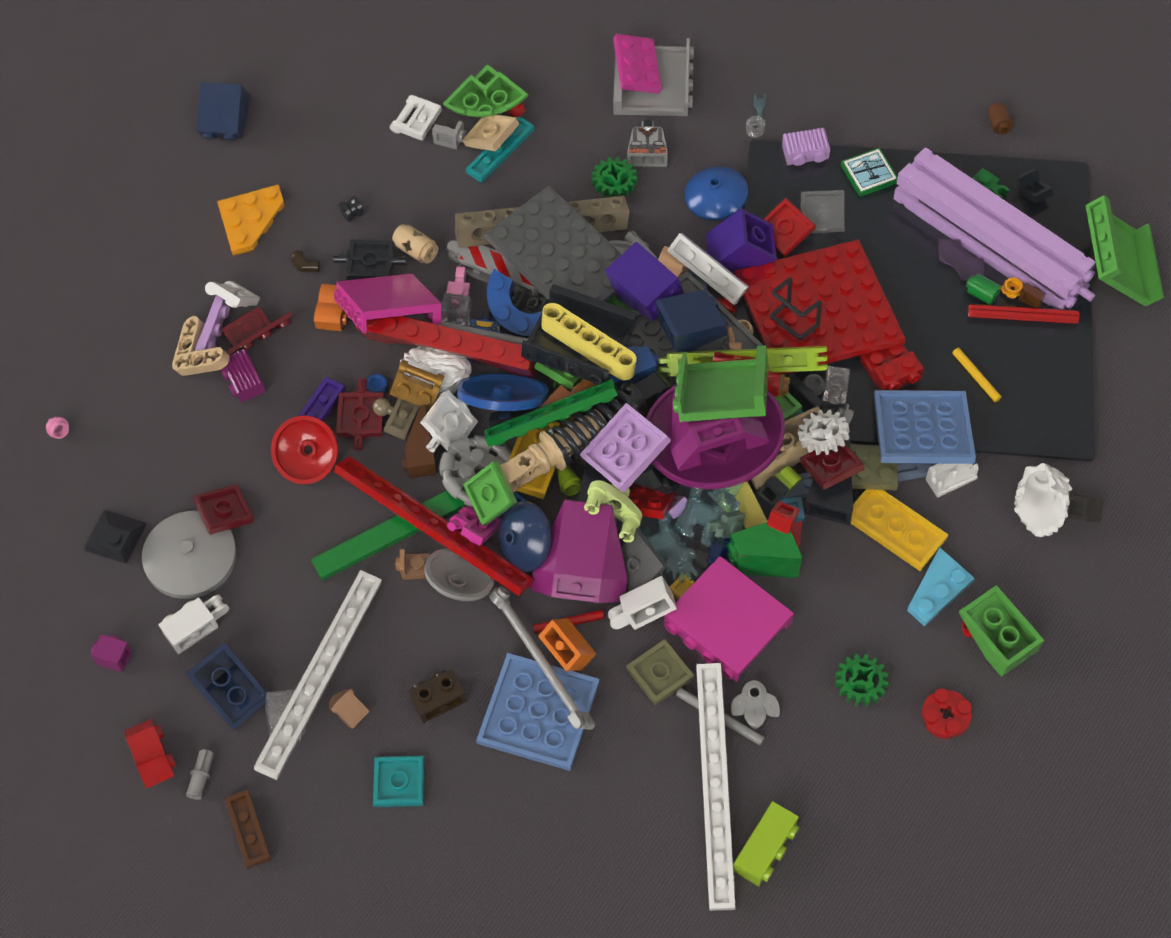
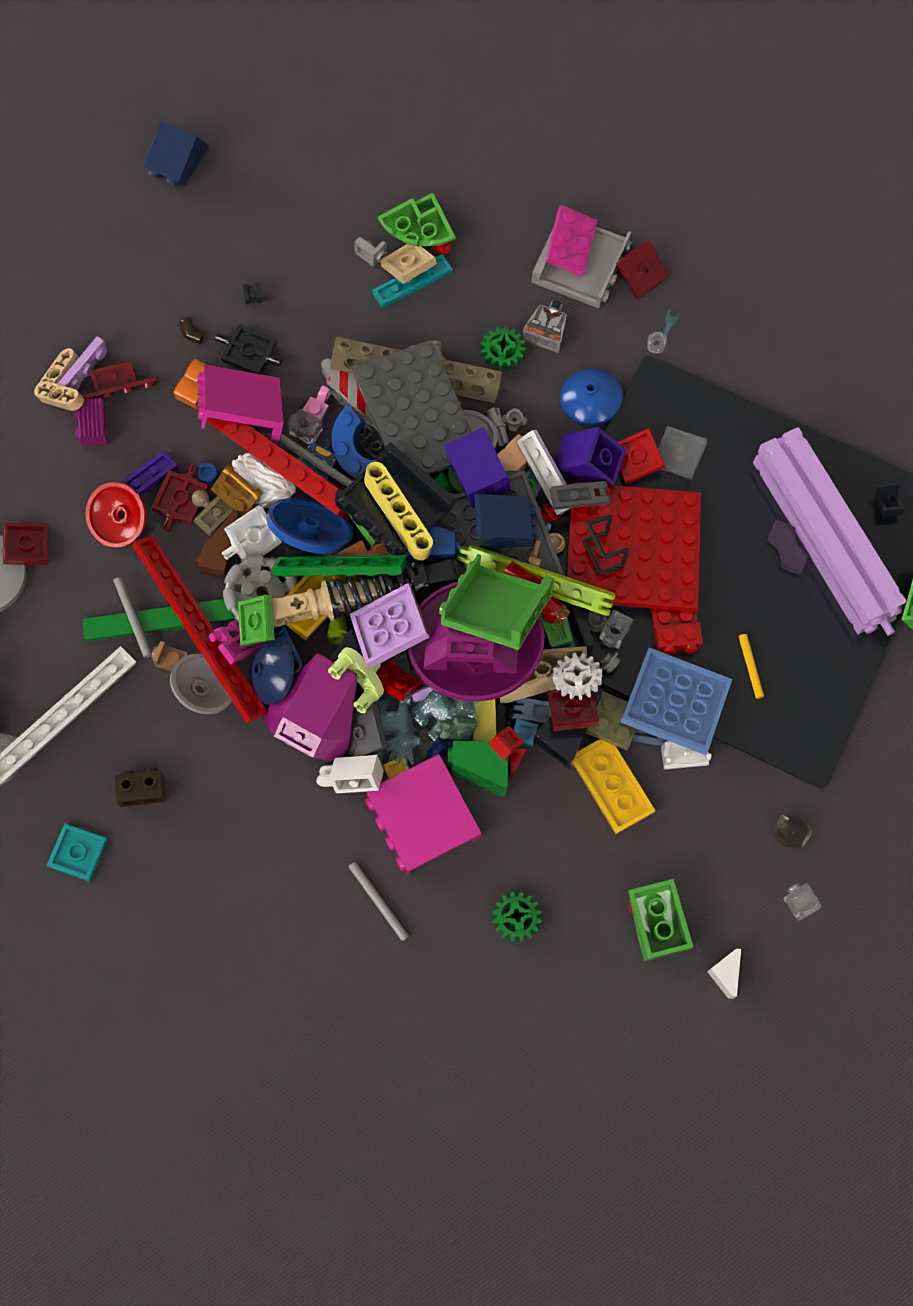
camera: 15 degrees right, 10 degrees up
white plate [205,281,260,308] -> none
light orange plate [217,184,285,256] -> none
medium nougat tile [329,689,369,729] -> none
white plate [390,95,442,141] -> none
tan piece [392,224,438,264] -> none
medium blue plate [476,653,600,771] -> none
light grey hinge [489,586,595,730] -> none
red bar [532,610,604,634] -> none
orange brick [538,619,597,672] -> none
olive plate [626,639,694,706] -> none
white plate [696,663,735,911] -> none
light grey plate [731,681,780,730] -> none
lime brick [733,801,800,887] -> none
leg [758,465,802,507] -> none
lavender brick [782,127,830,166] -> none
tile [841,148,898,197] -> none
medium azure wing [907,547,975,627] -> none
red plate [921,688,972,739] -> none
green brick [966,273,1002,305] -> none
red axle [968,304,1080,324] -> none
green plate [972,168,1009,198] -> none
reddish brown brick [988,102,1014,134] -> none
light orange plate [1001,277,1023,298] -> none
white hair [1014,463,1072,537] -> none
reddish brown plate [1018,283,1045,308] -> none
none -> light grey piece [113,577,152,658]
none -> light grey plate [502,408,527,432]
none -> dark grey plate [549,481,611,510]
none -> dark red plate [616,240,669,298]
none -> white slope [707,949,741,999]
none -> clear brick [783,883,823,922]

